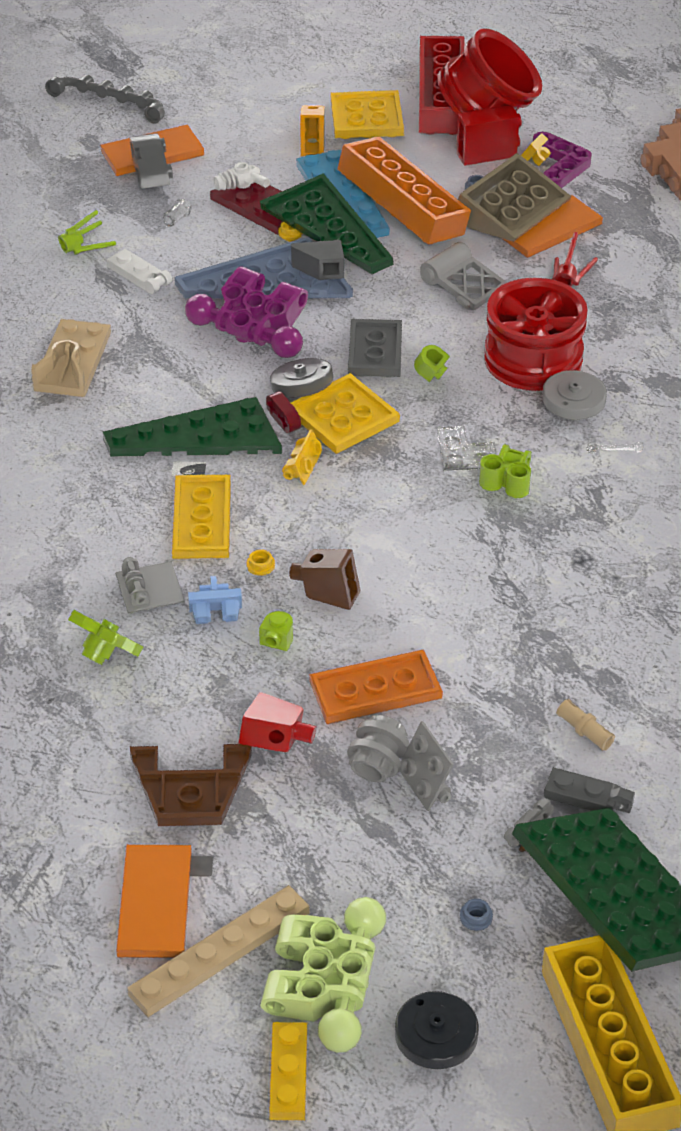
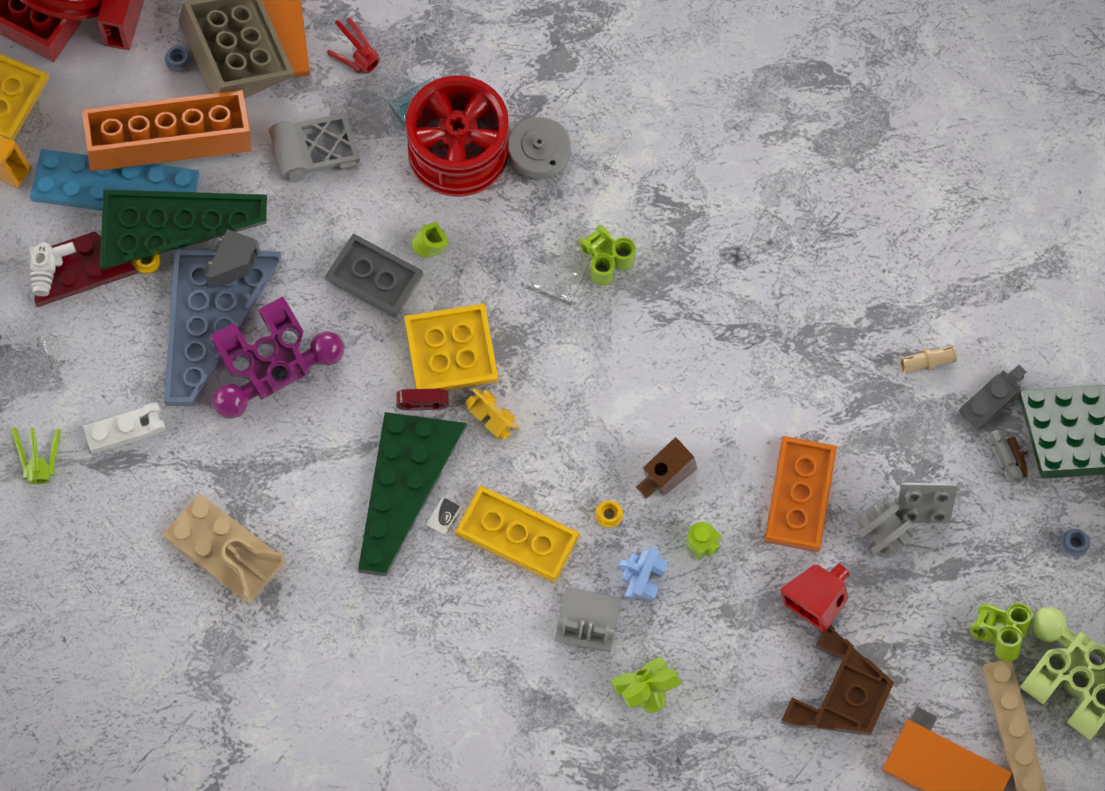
camera: 65 degrees left, 25 degrees up
dark grey wheel [270,358,334,398] -> none
none -> lime piece [969,603,1032,662]

